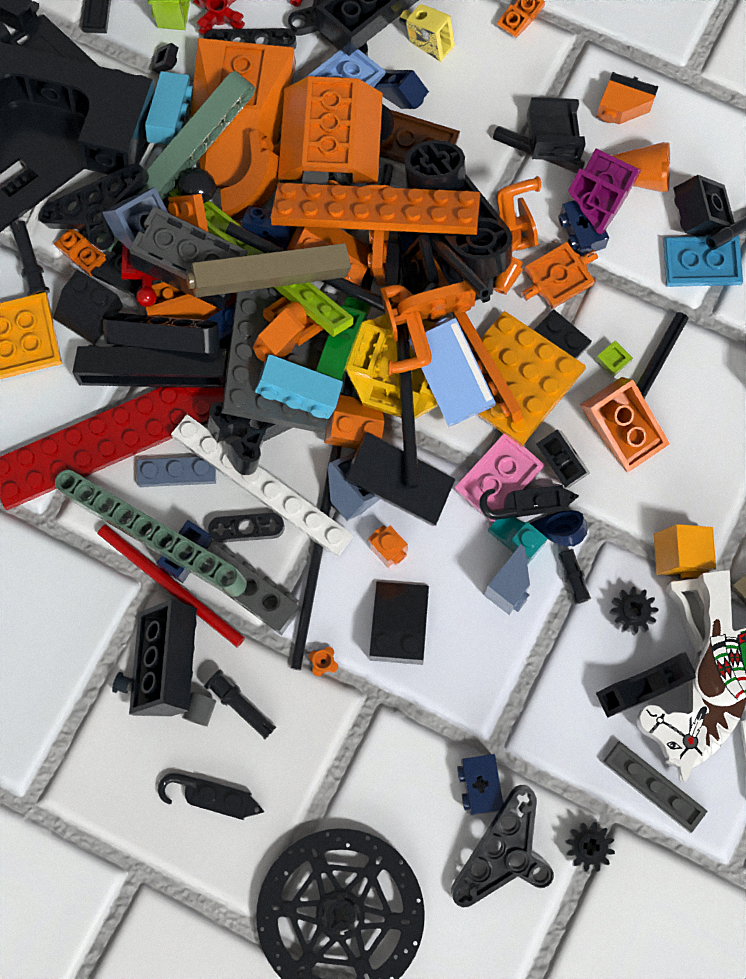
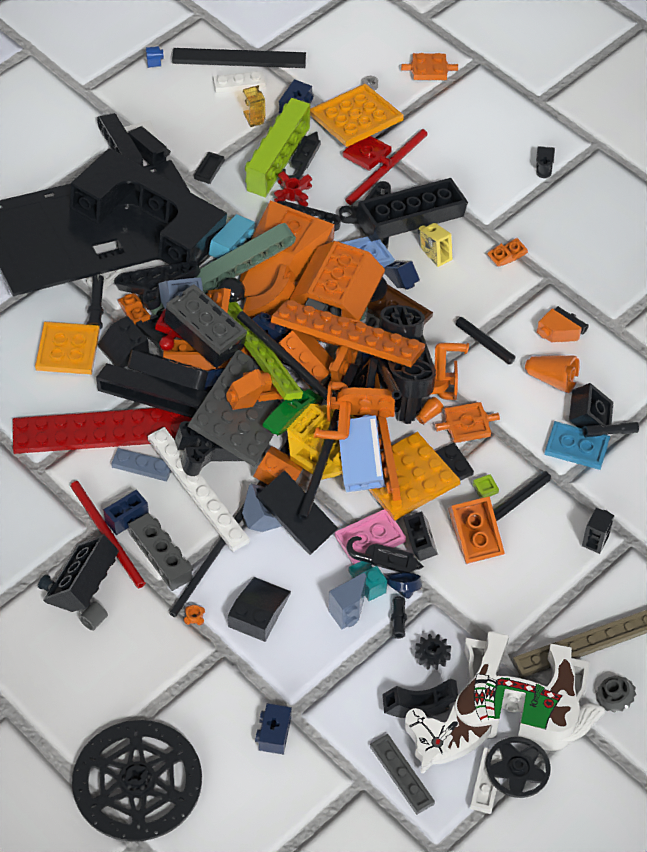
camera: 15 degrees right, 20 degrees down
sand green beam [55,470,247,597] -> none
black plate [151,43,179,74] -> none
black plate [158,772,265,820] -> none
dark tan brick [186,243,351,298] -> none
black pin [204,669,277,740] -> none
black beam [208,513,285,543] -> none
medium azure brick [255,354,343,419] -> none
orange brick [368,525,408,568] -> none
black beam [451,785,554,908] -> none
black panel [527,97,586,161] -> none
dark blue brick [558,200,609,256] -> none
black gear [565,822,615,872] -> none
magenta slope [568,148,641,235] -> none
light orange plate [654,524,716,580] -> none

